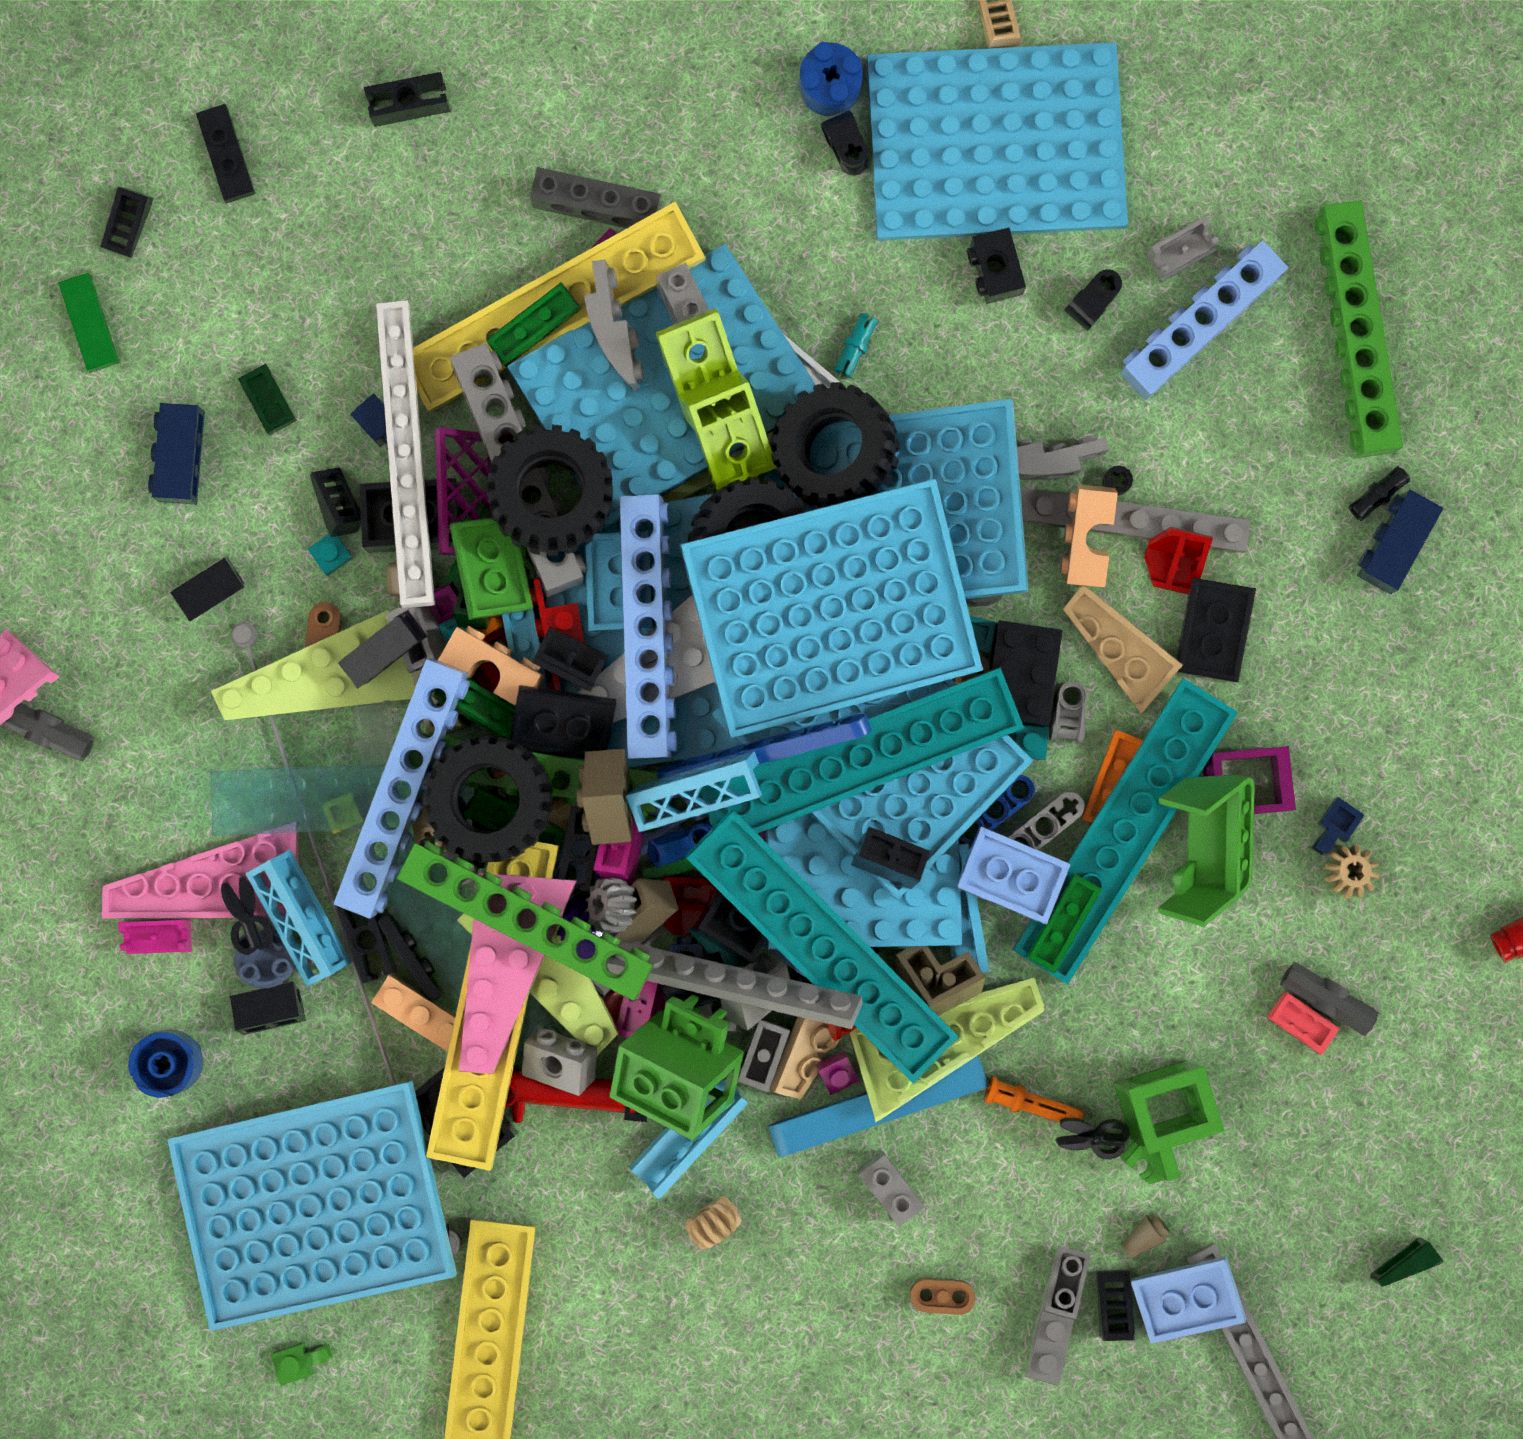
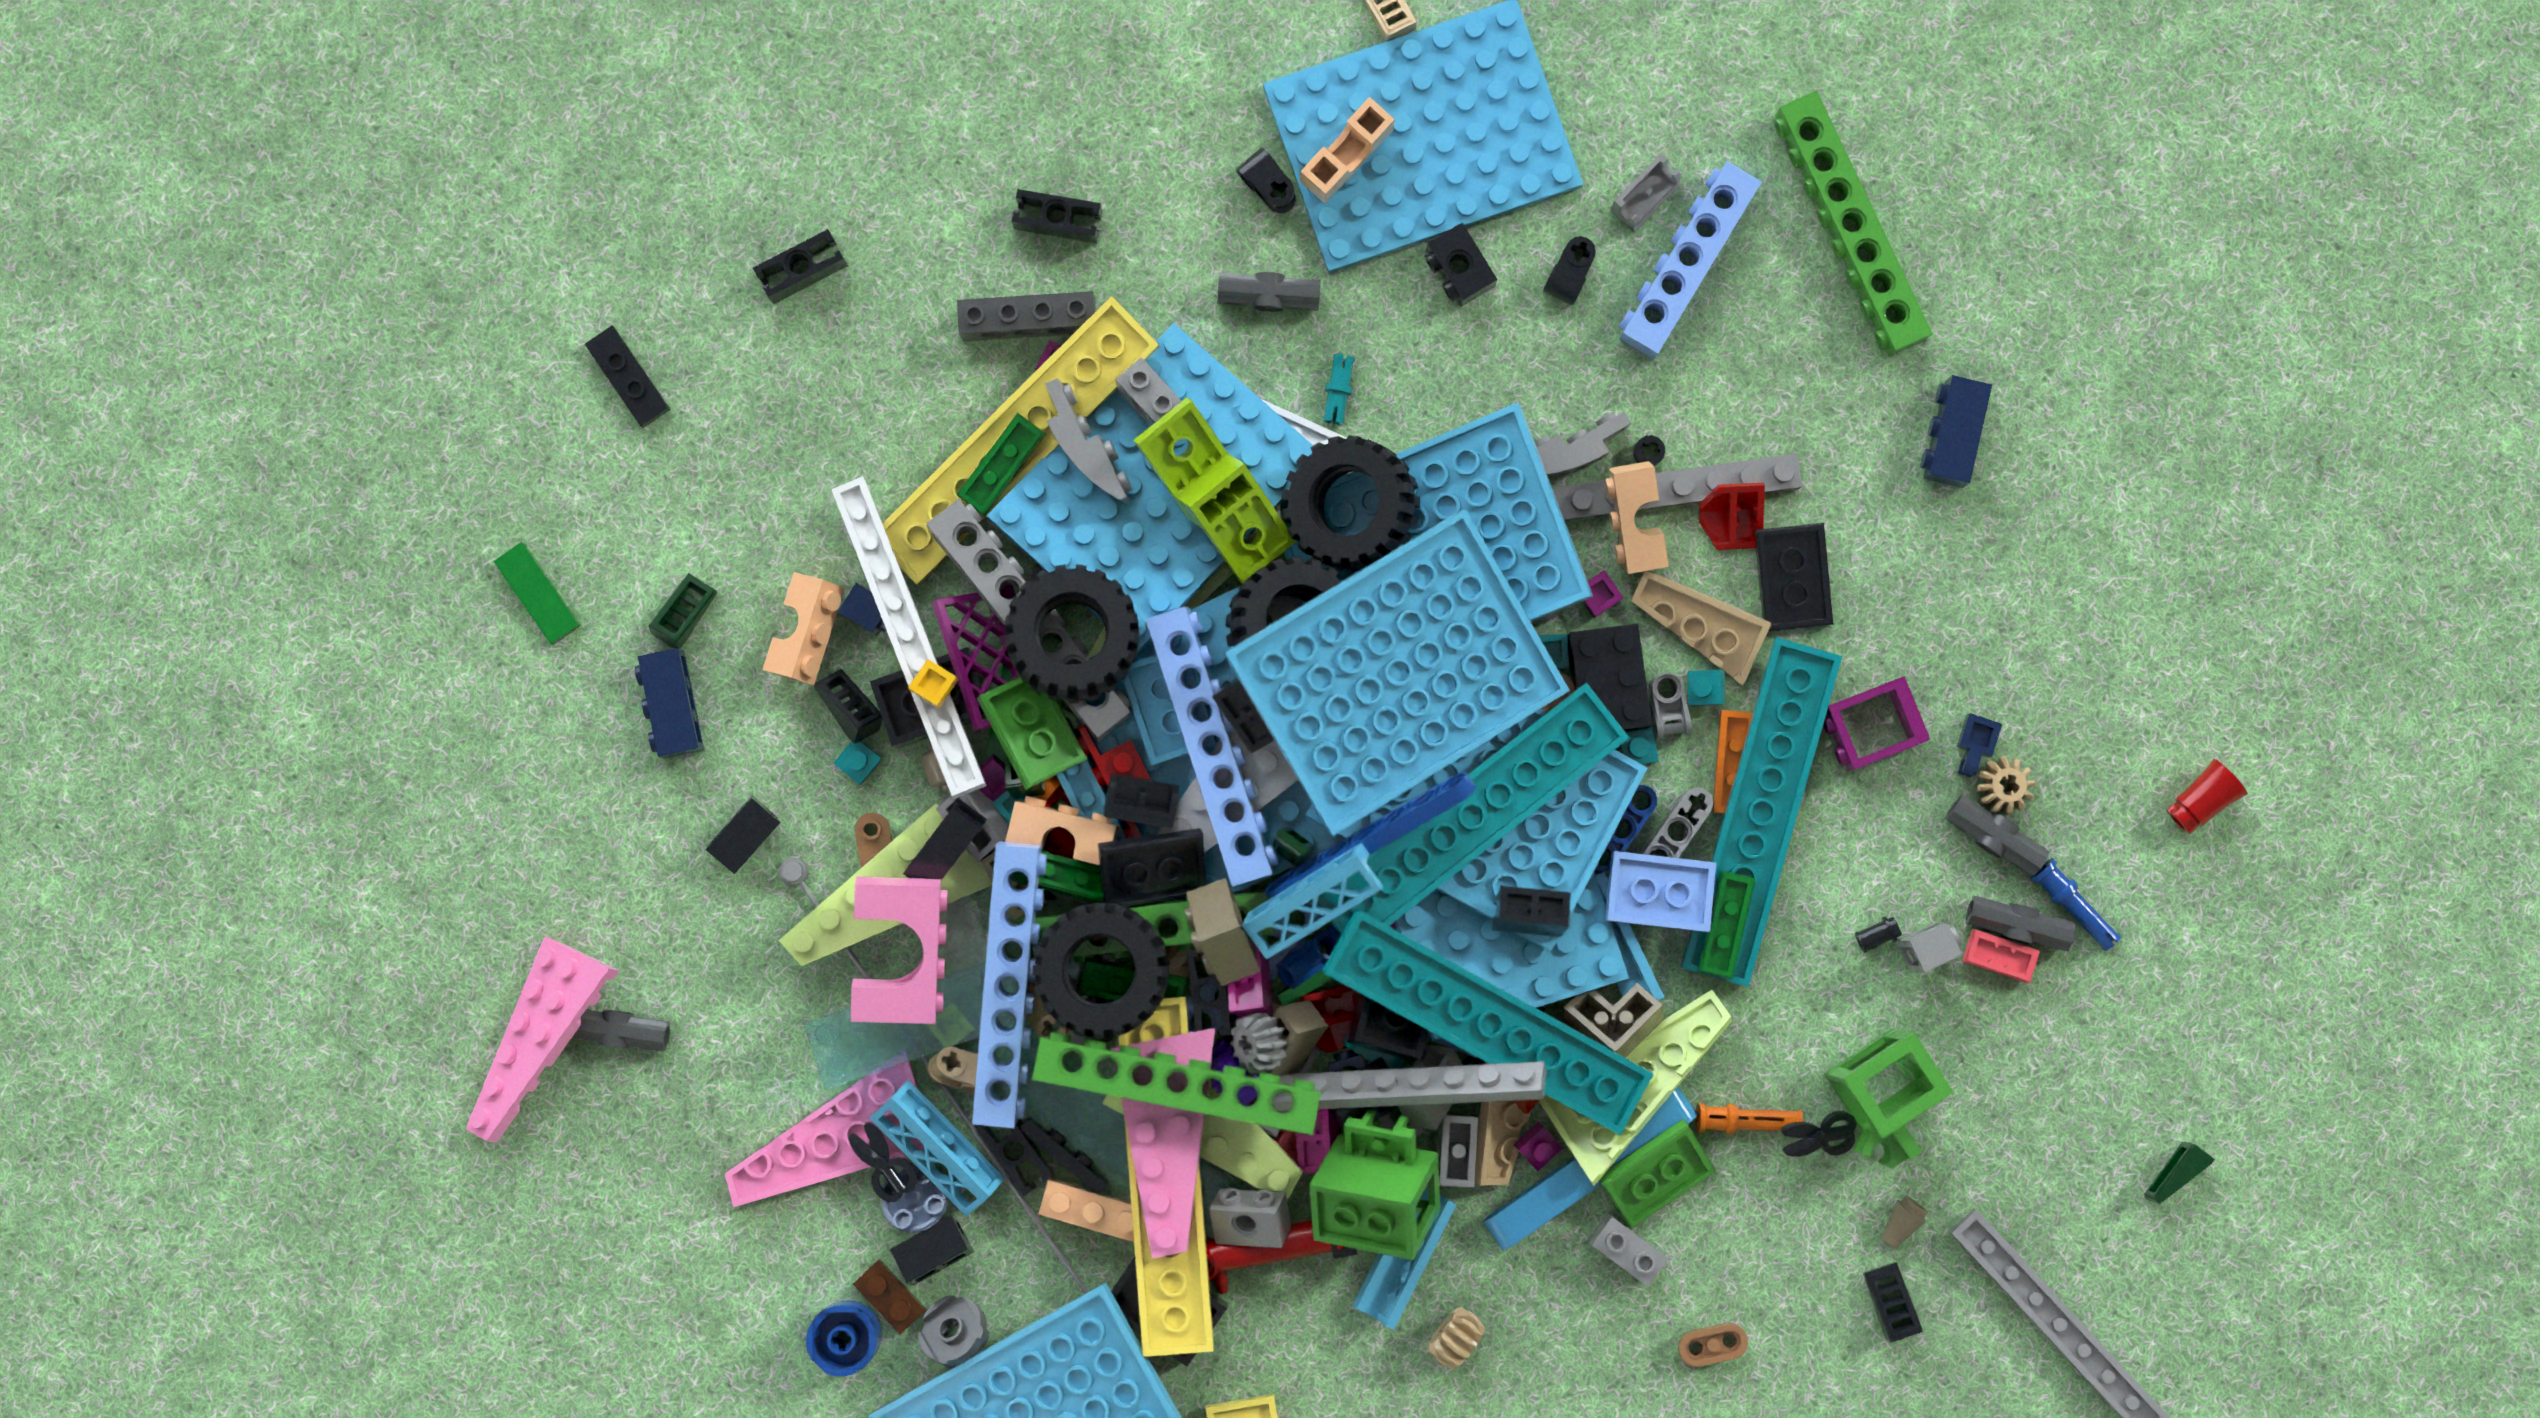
camera: 10 degrees left, 0 degrees up
black slope [100,186,154,258] -> none
dark pink hinge [118,919,192,954] -> none
dark green plate [238,364,297,435] -> none
blue brick [799,42,863,116] -> none
light grey slope [1025,1246,1091,1386] -> none
light blue plate [1131,1256,1246,1344] -> none
bright green windscreen [1158,774,1255,927] -> none
black pin [1348,466,1410,521] -> none
none -> dark green slope [649,573,717,649]
none -> light nougat arch [762,572,845,686]
none -> bright pink arch [850,877,947,1024]
none -> reddish brown plate [853,1259,926,1334]
none -> yellow plate [908,659,958,708]
none -> plate [918,1295,989,1369]
none -> tan piece [927,1046,978,1096]
none -> black piece [1011,189,1103,244]
none -> black hinge [1212,677,1274,754]
none -> dark grey piece [1218,272,1321,312]
none -> dark green slope [1272,827,1315,867]
none -> light nougat arch [1300,97,1395,204]
none -> magenta plate [1583,570,1624,618]
none -> bright green tile [1599,1119,1716,1230]
none -> teal plate [1688,670,1725,706]
none -> black pin [1855,916,1902,953]
none -> light grey brick [1896,923,1962,973]
none -> dark grey piece [1945,794,2050,876]
none -> blue pin [2030,858,2121,951]

